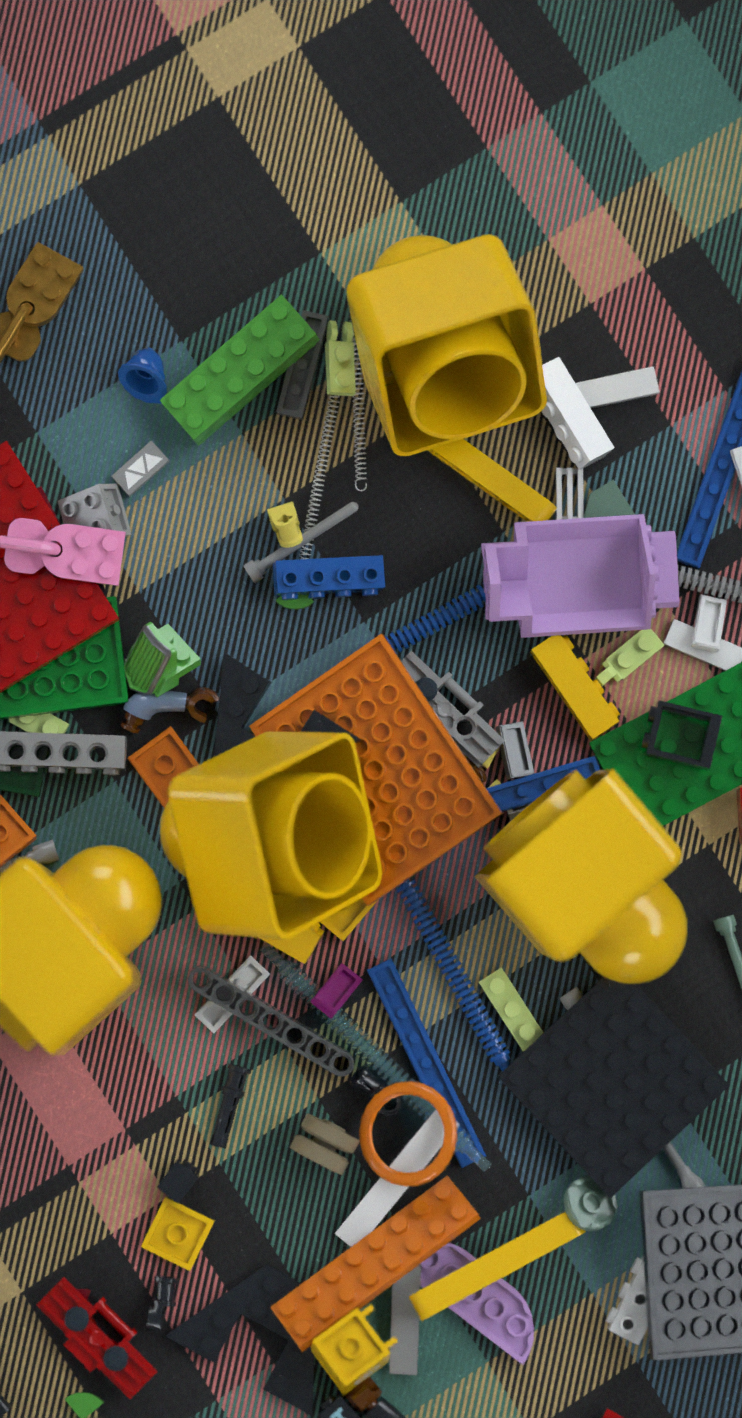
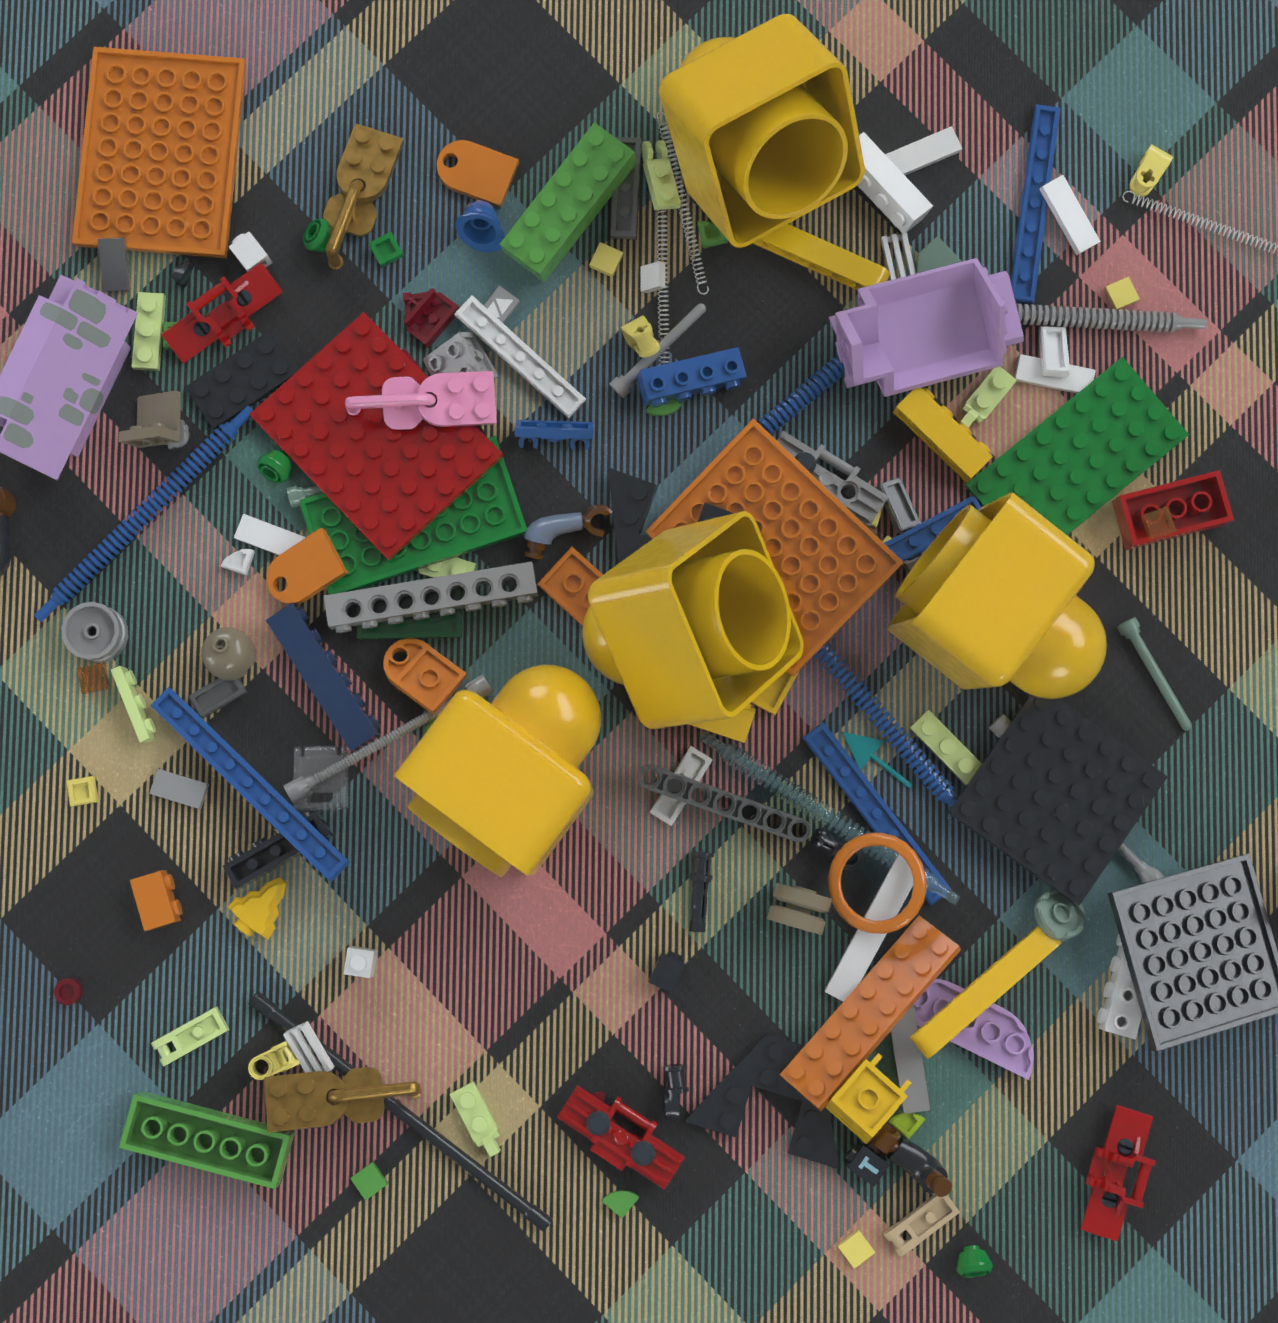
camera: 10 degrees left, 0 degrees up
bright green piece [124,622,201,697] -> none
yellow plate [141,1197,215,1271] -> none
magenta tile [310,963,363,1019] -> none
black window [641,700,722,771] -> none
none -> green plate [369,232,404,268]
none -> dark red slope [403,288,460,348]
none -> orange tile [437,140,519,209]
none -> white tile [455,295,586,419]
none -> blue plate [515,420,594,450]
none -> light yellow tile [589,242,623,278]
none -> white tile [641,261,665,293]
none -> bright green tile [697,221,728,248]
none -> teal piece [842,732,912,788]
none -> lime tile [888,1112,926,1140]

